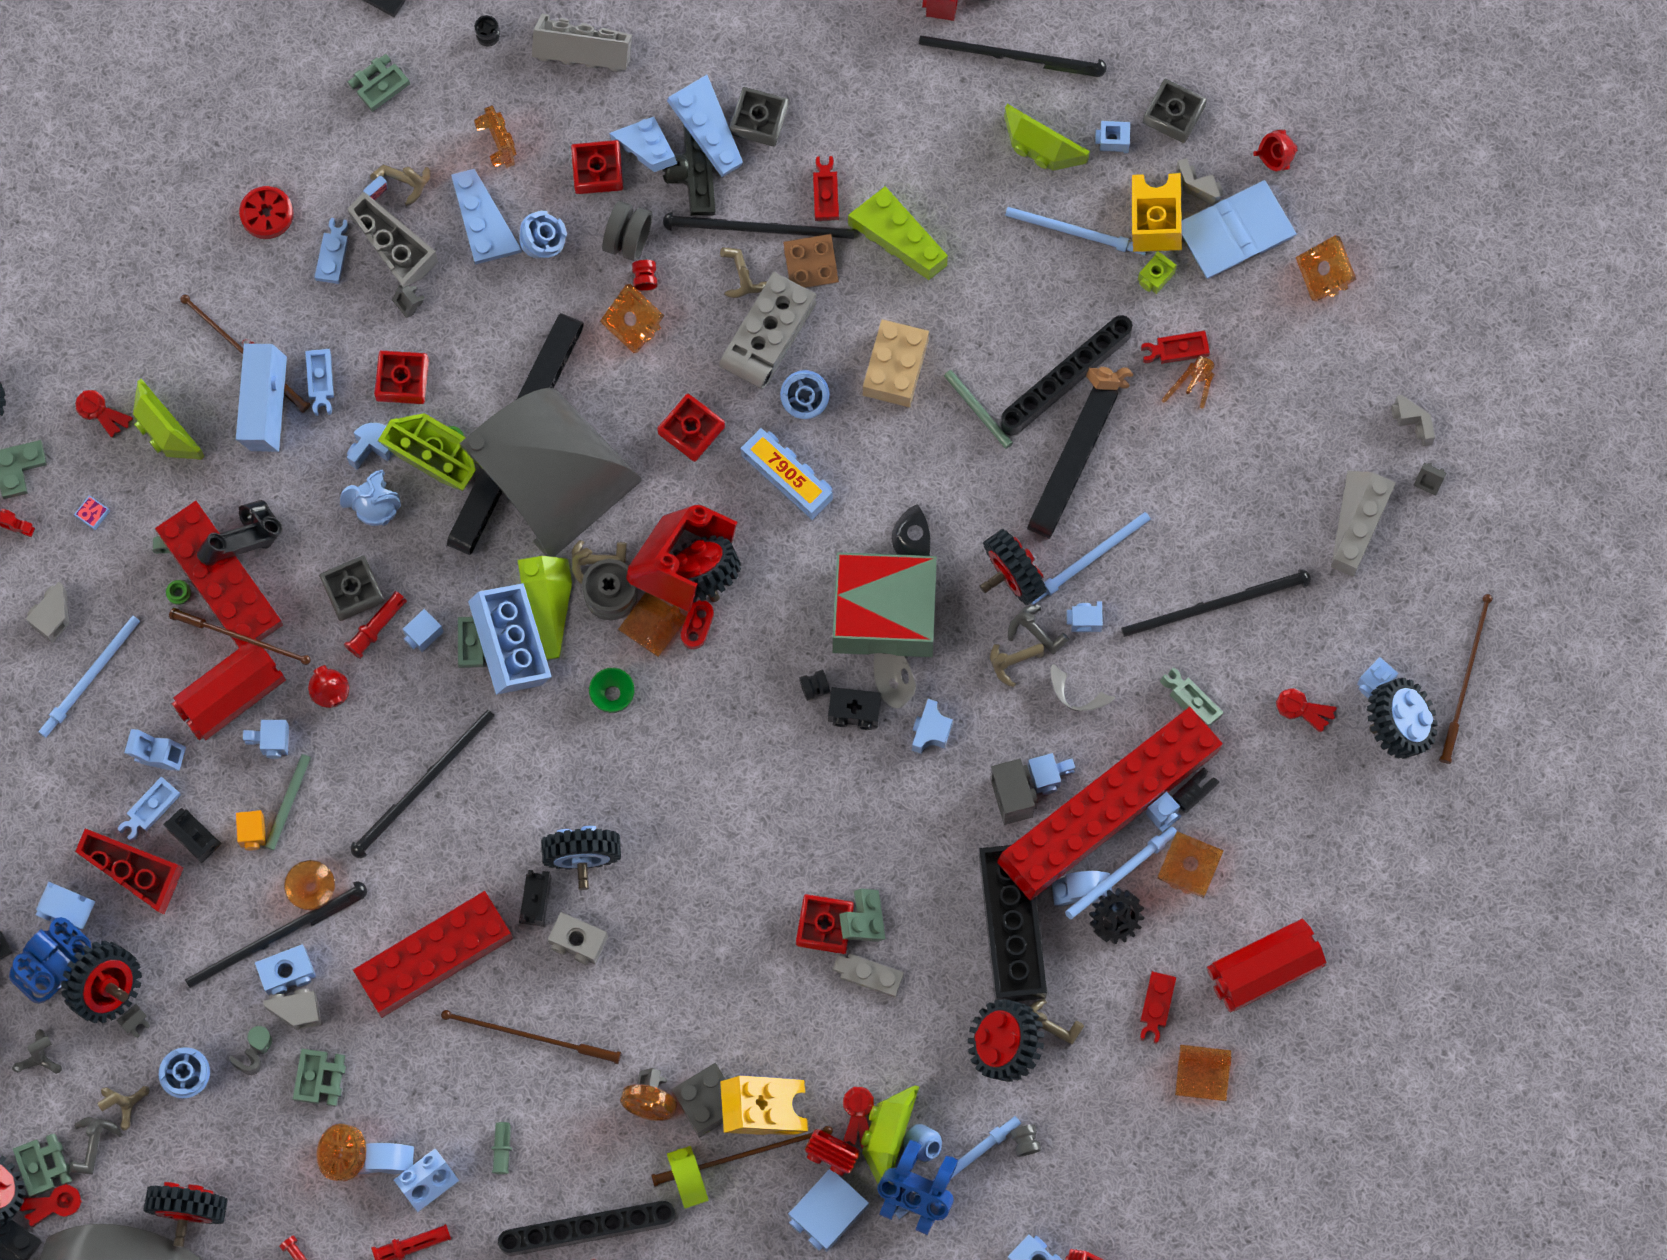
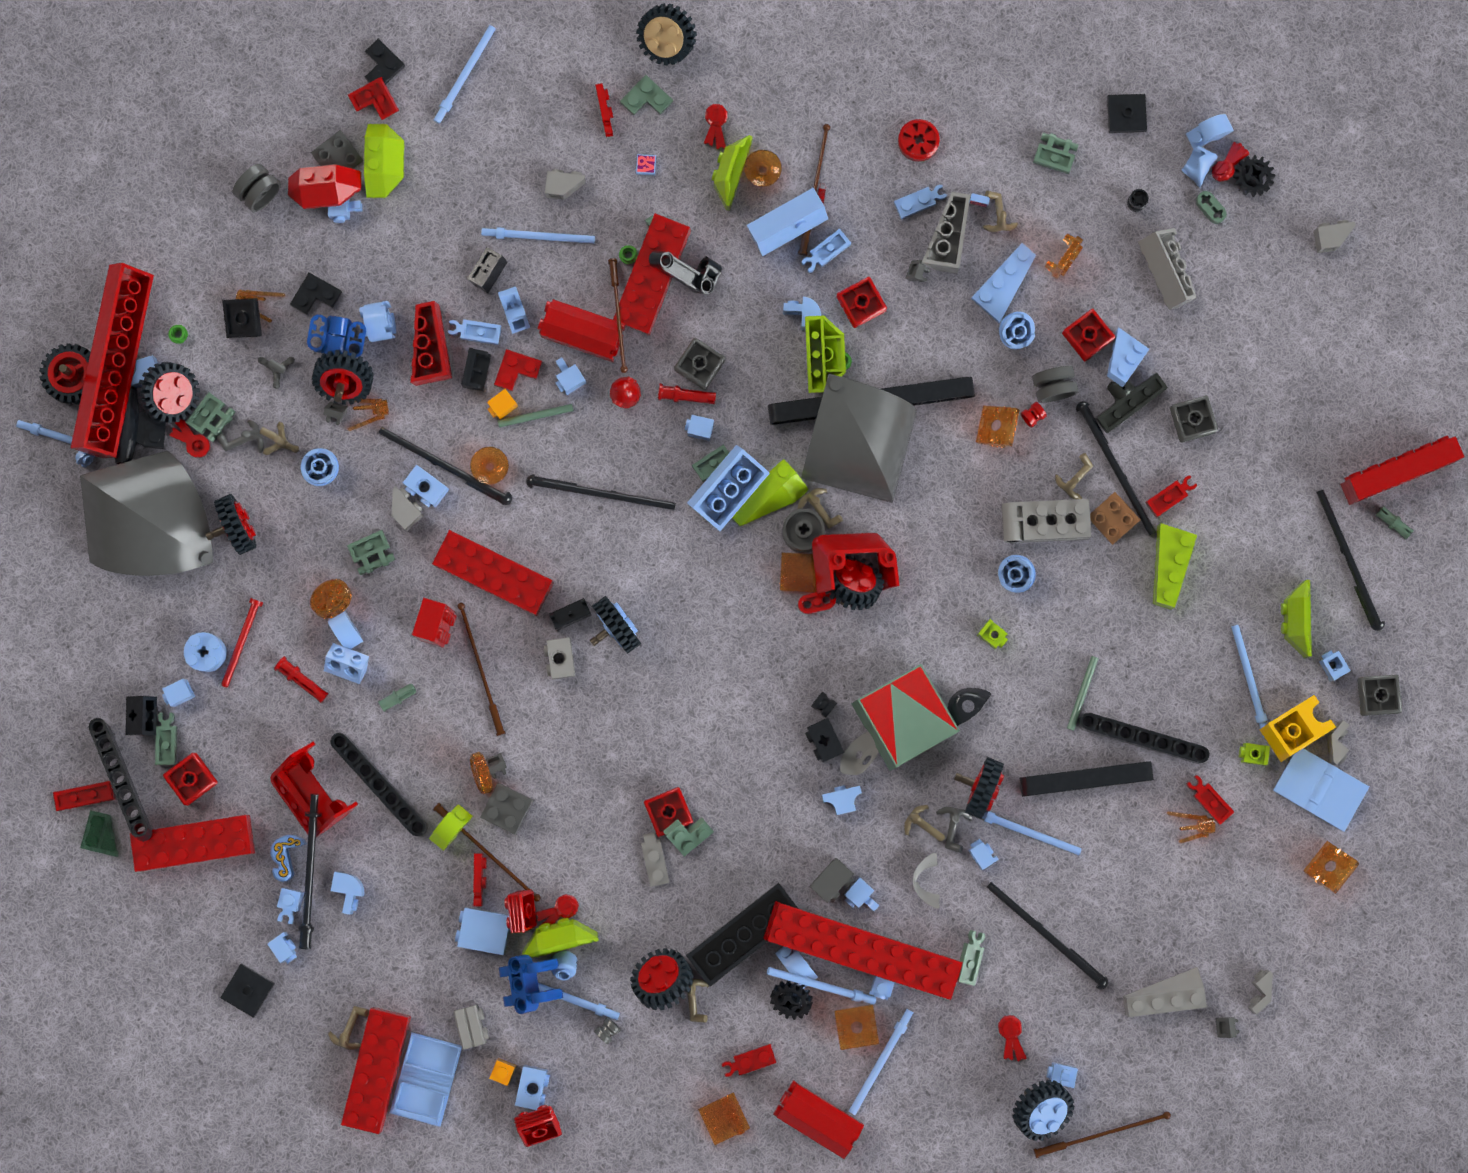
camera: 55 degrees right, 10 degrees up
leg [230,1026,272,1075] -> none
light blue helmet [340,469,401,526] -> none
green piece [589,668,635,713] -> none
red brick [657,393,725,462] -> none
light blue wing [667,75,743,177] -> none
yellow brick [720,1076,808,1135] -> none
brick [741,428,833,520] -> none
tan brick [863,319,929,407] -> none
medium nougat plate [1086,367,1133,390] -> none
black hinge [1172,768,1219,813] -> none
red helmet [1253,129,1298,171] -> none
none -> clear orange plant [348,398,389,431]
none -> red brick [412,597,457,648]
none -> hinge [467,247,507,294]
none -> red plate [473,853,487,907]
none -> red plate [494,349,542,392]
none -> clear orange dish [744,150,782,187]
none -> light blue bar [849,1009,914,1115]
none -> lime brick [977,619,1008,650]

